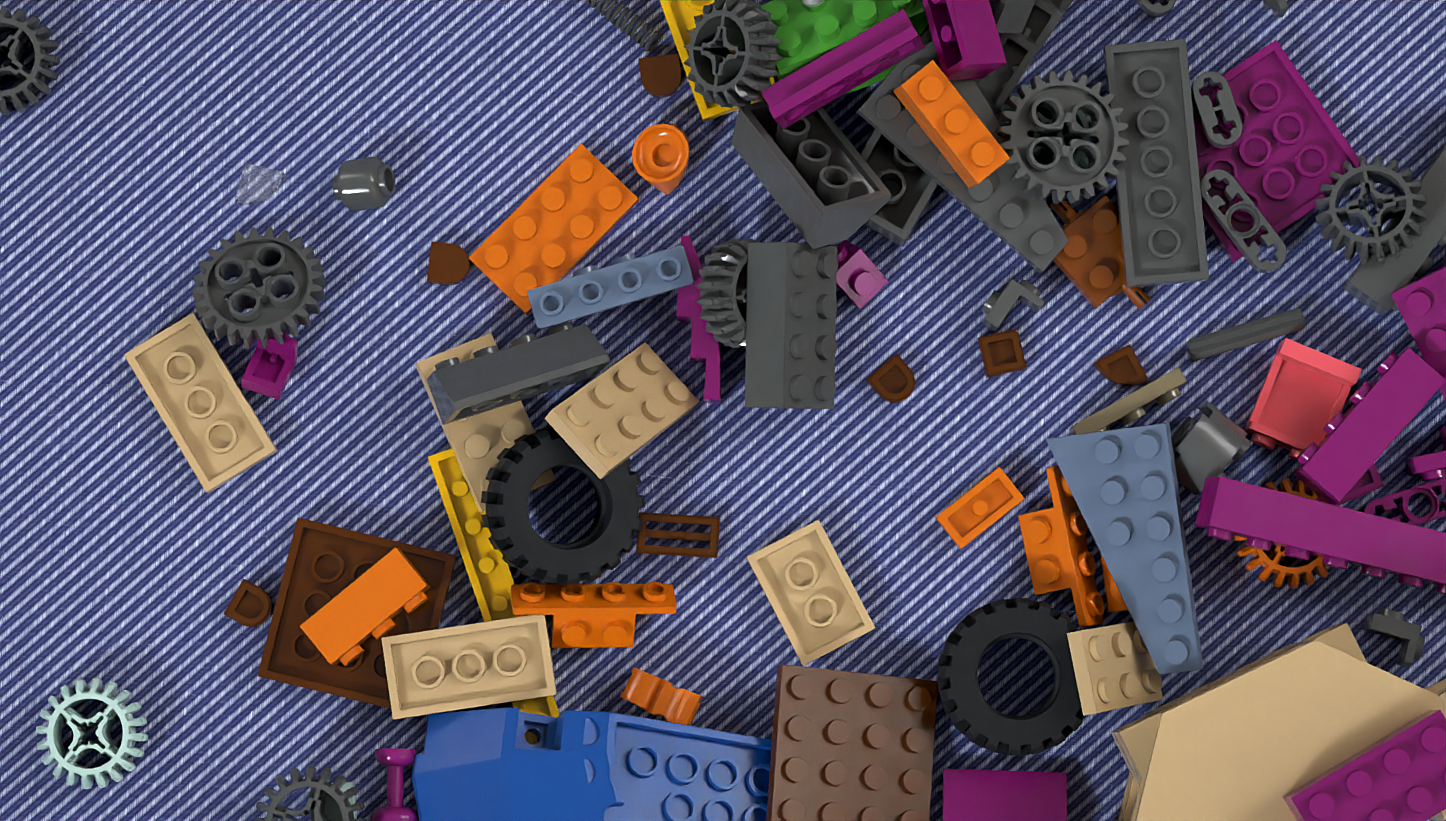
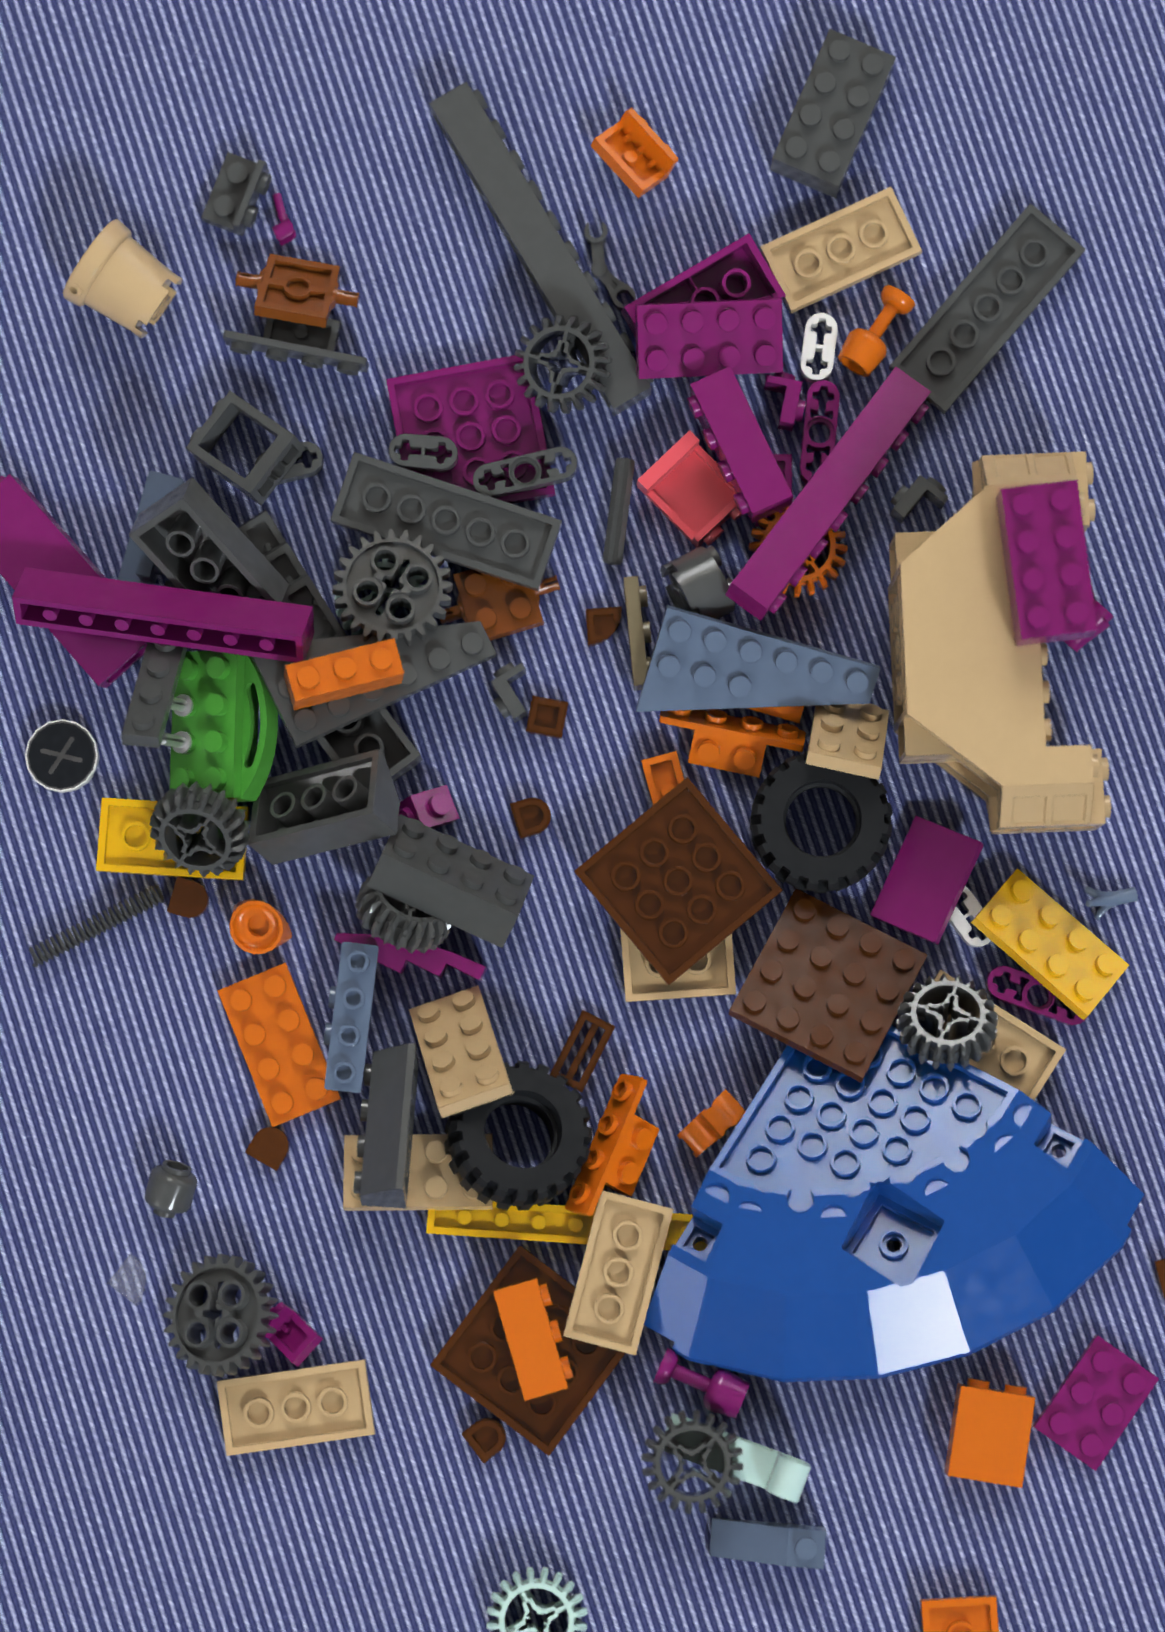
camera: 70 degrees left, 0 degrees up
magenta fence [761,9,925,129] -> none
none -> reddish brown plate [574,777,783,986]

